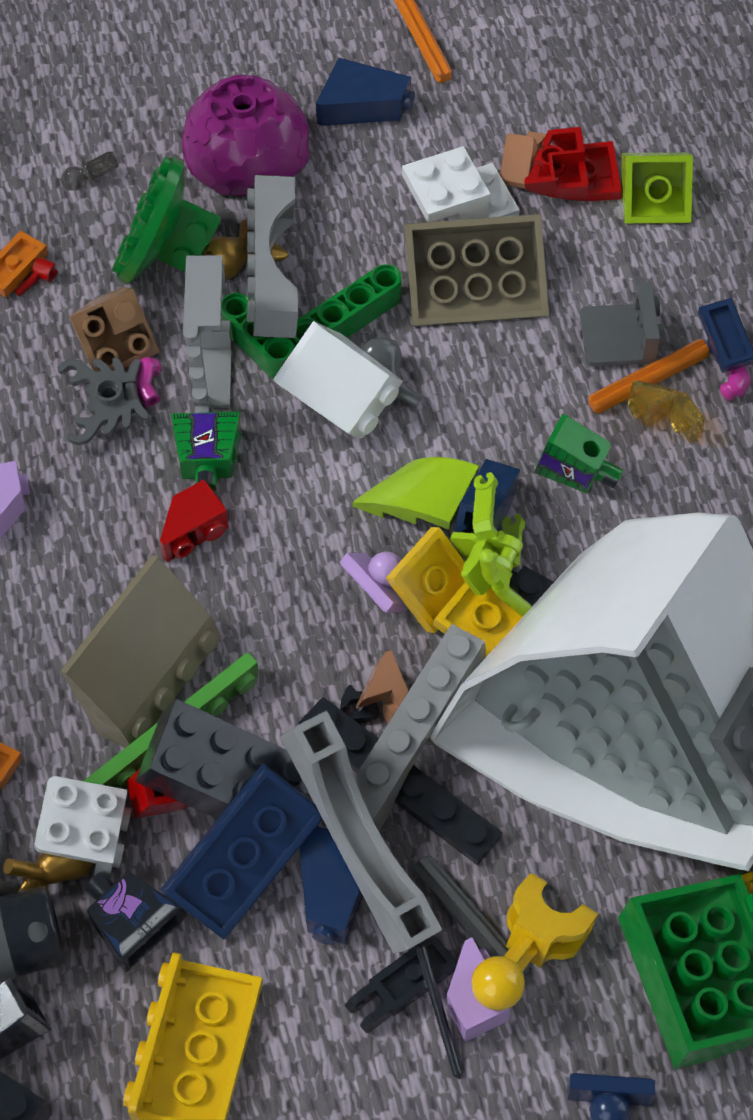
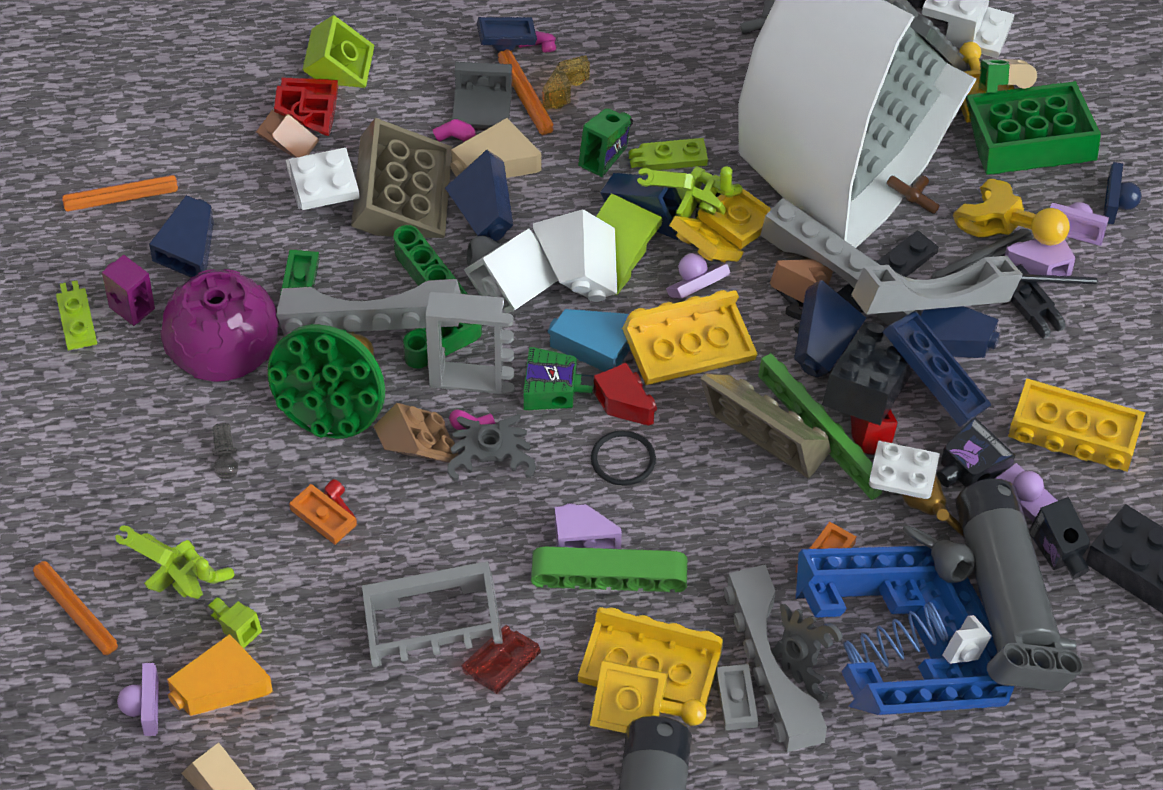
camera: 85 degrees left, 5 degrees down
none -> lime hinge [56,280,97,350]
none -> magenta brick [102,255,155,326]
none -> green plate [280,249,320,295]
none -> dark pink arm [433,119,476,142]
none -> dark blue slope [445,149,513,241]
none -> tan slope [450,118,541,178]
none -> white slope [533,209,617,302]
none -> dark azure slope [548,309,631,372]
none -> black tyre [591,430,656,486]
none -> yellow bracket [622,290,758,385]
none -> lime hinge [628,138,708,170]
none -> dark blue slope [794,280,866,378]
none -> reddish brown piece [886,175,940,214]
none -> lavender tile [995,463,1058,521]
none -> lavender tile [1050,202,1109,246]

